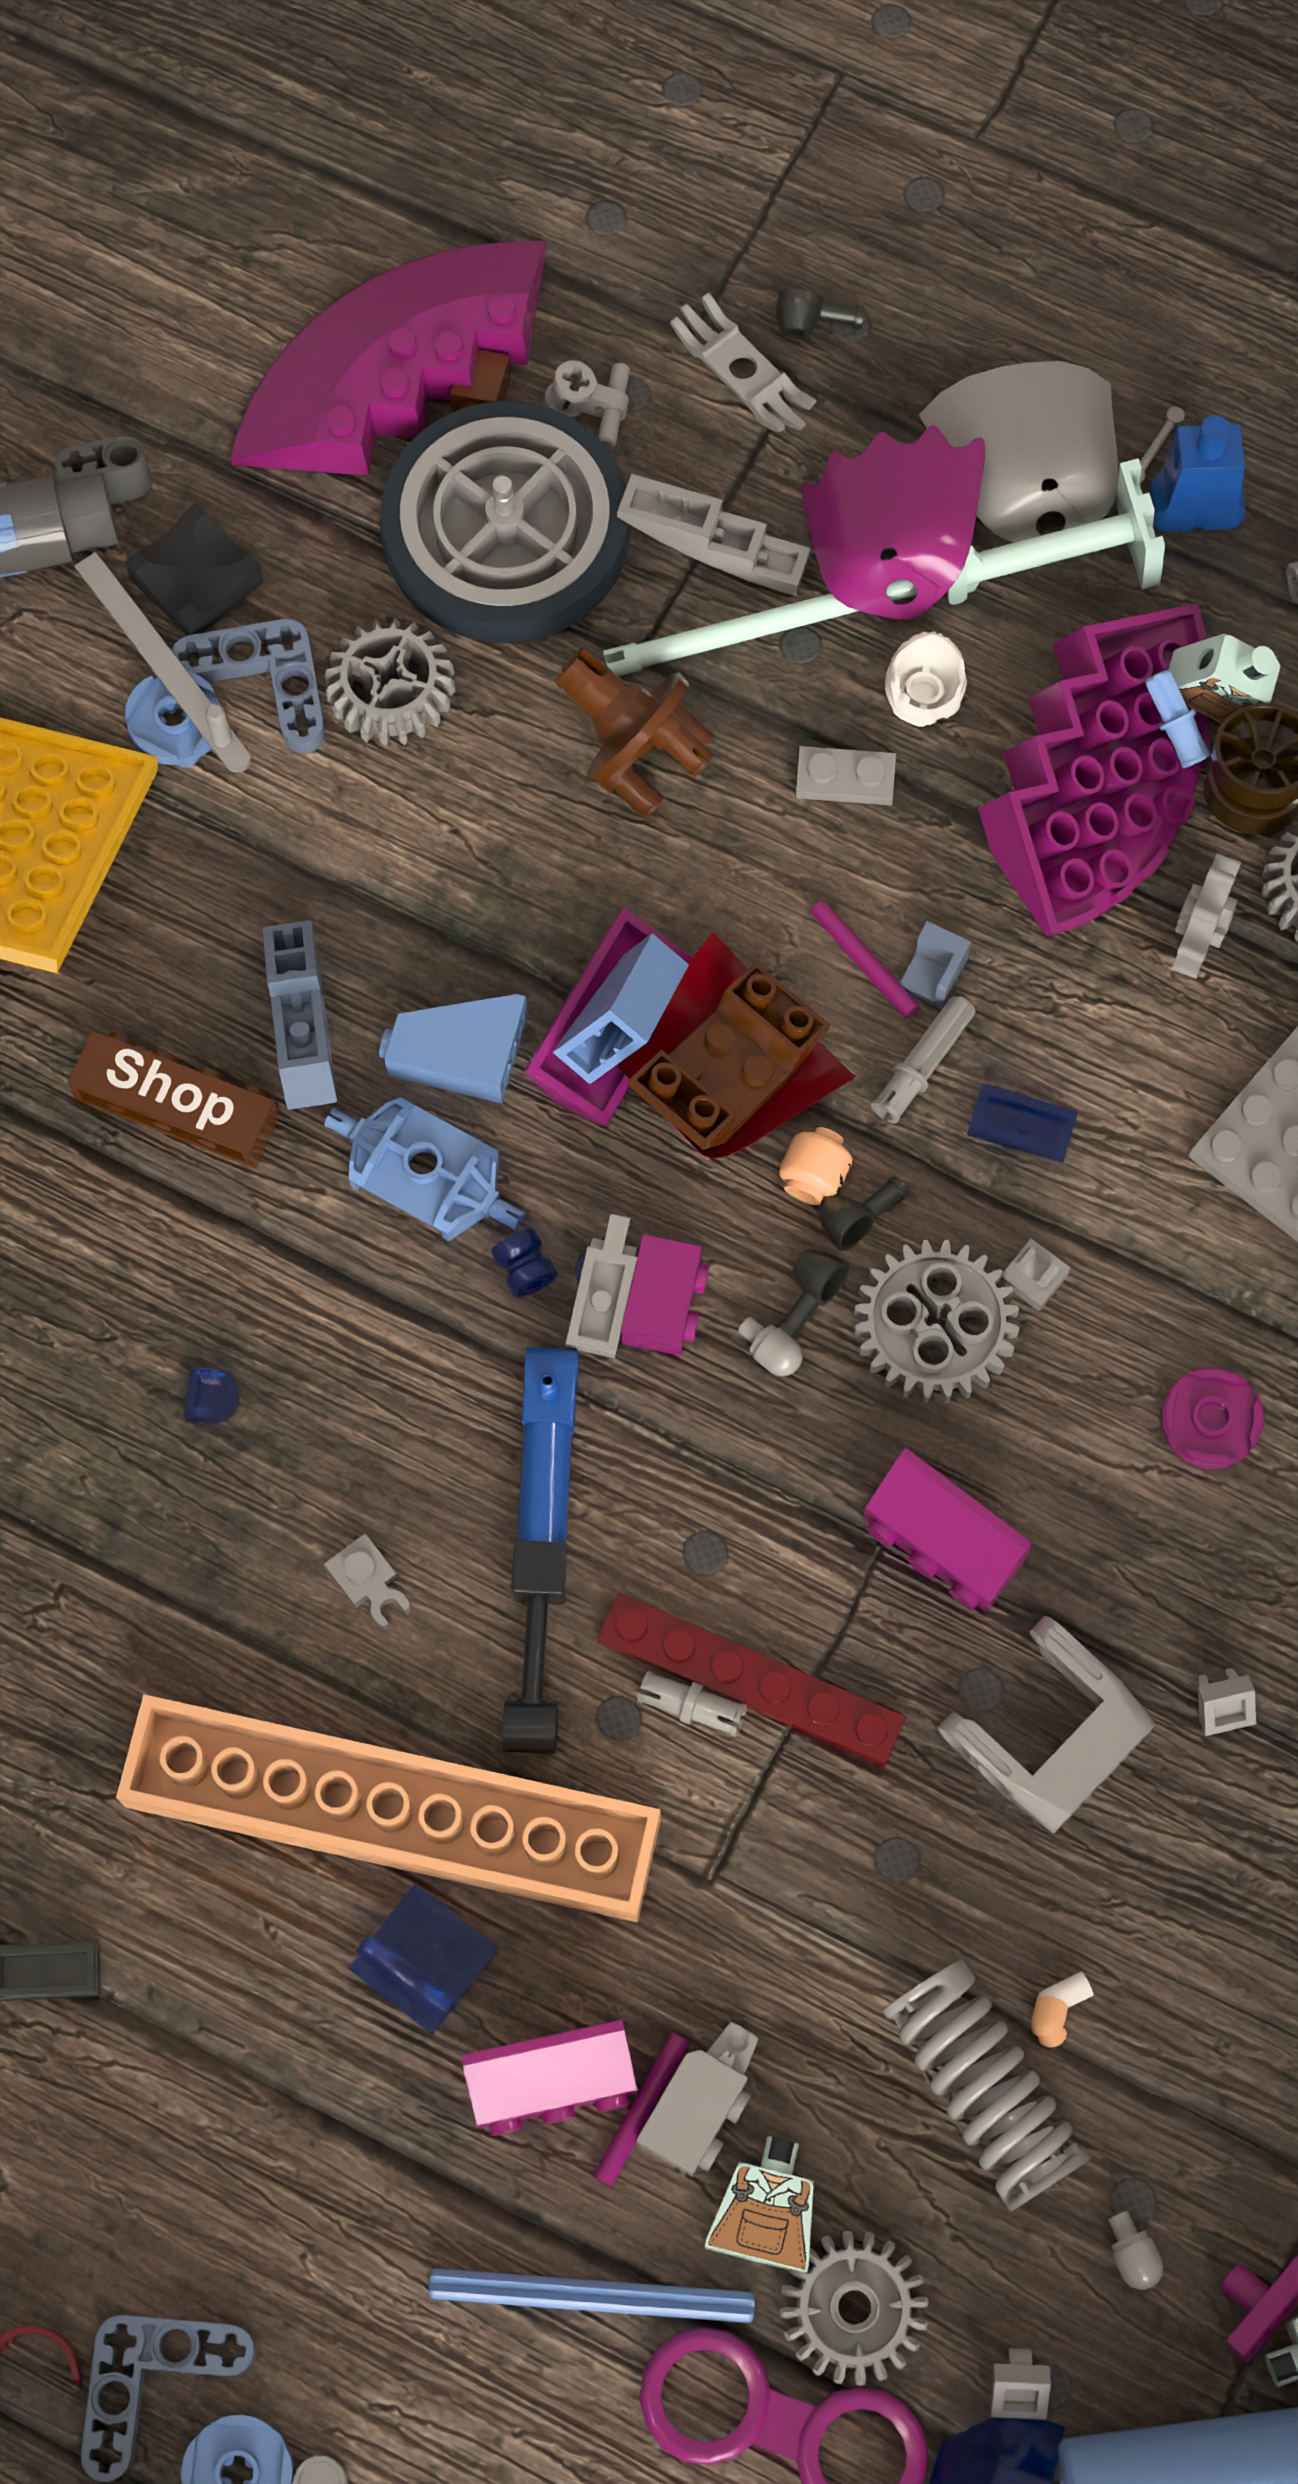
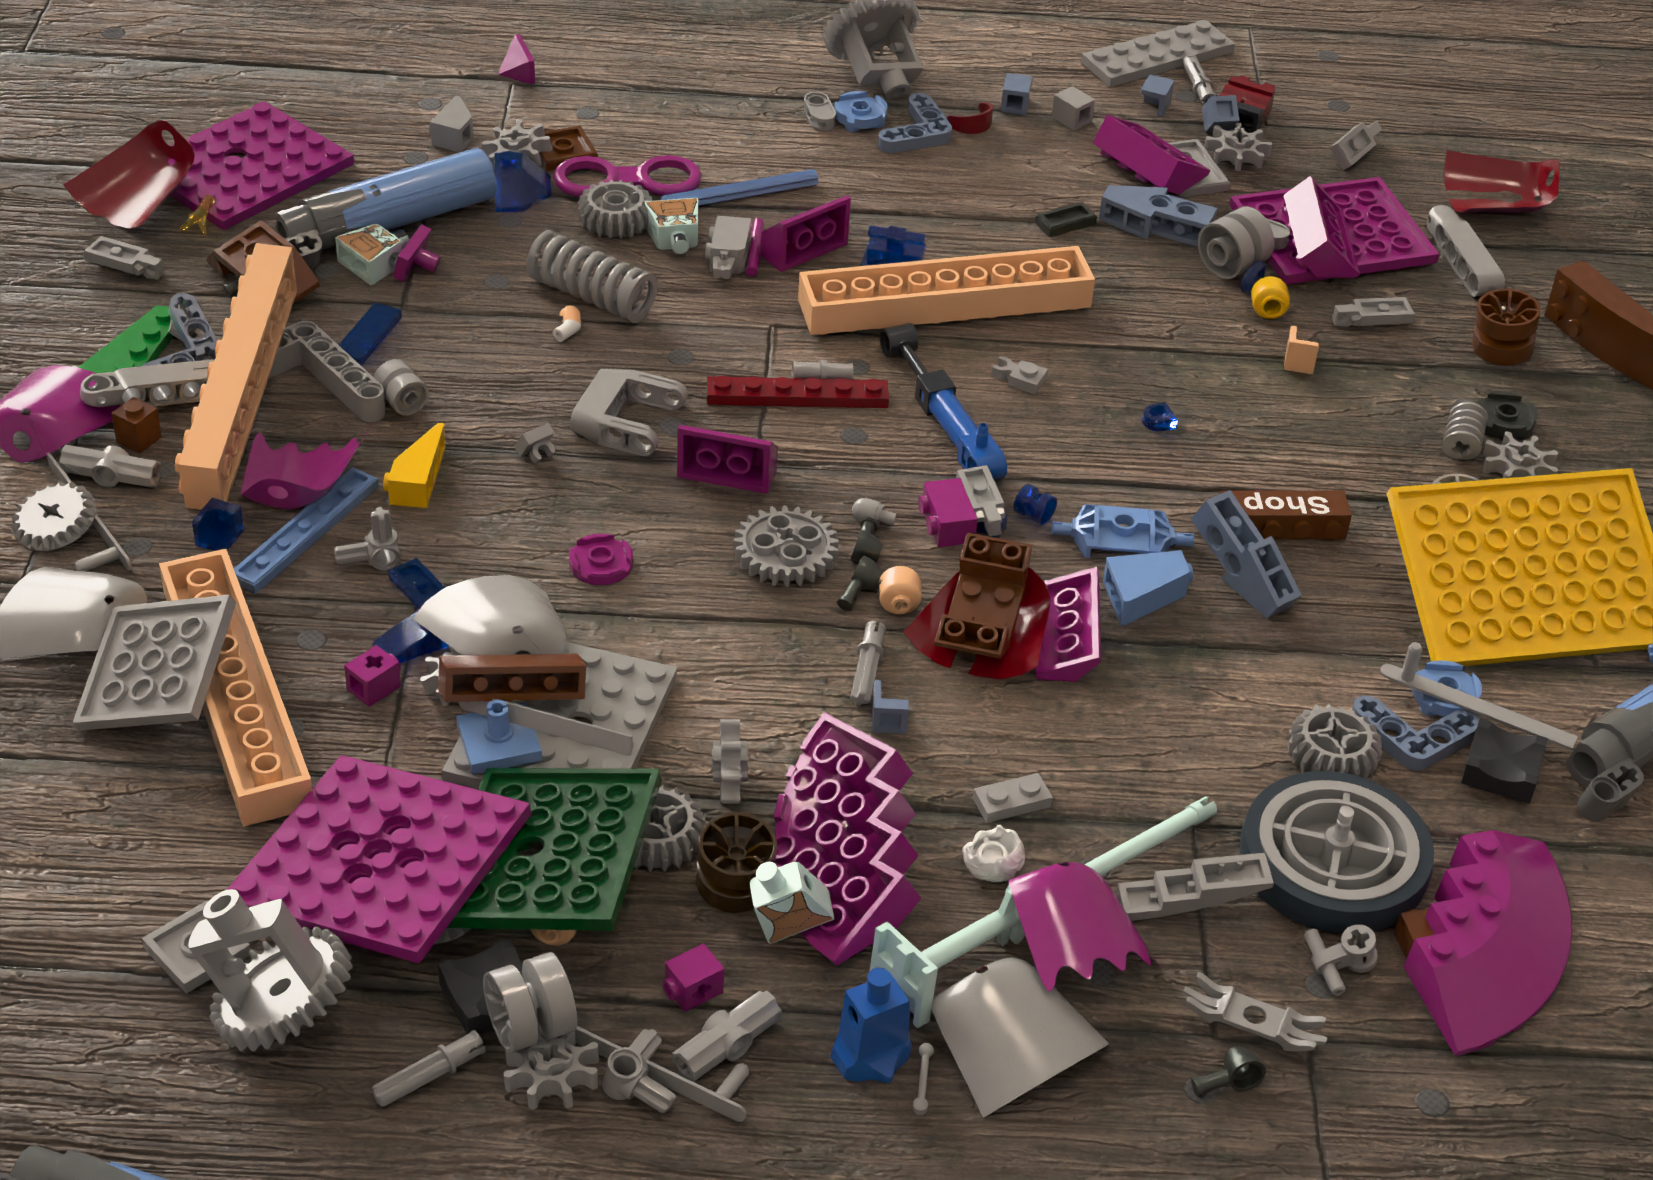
camera: 150 degrees right, 30 degrees down
medium blue slope [553,933,689,1084] -> none
reddish brown piece [554,647,714,819] -> none
magenta bar [810,900,920,1019] -> none
clear blue plate [967,1084,1078,1163] -> none
light grey tile [990,2348,1051,2420] -> none
light grey tile [1000,1238,1071,1311] -> none
light grey cylinder [1108,2211,1164,2290] -> none
light blue axle [1146,670,1211,768] -> none

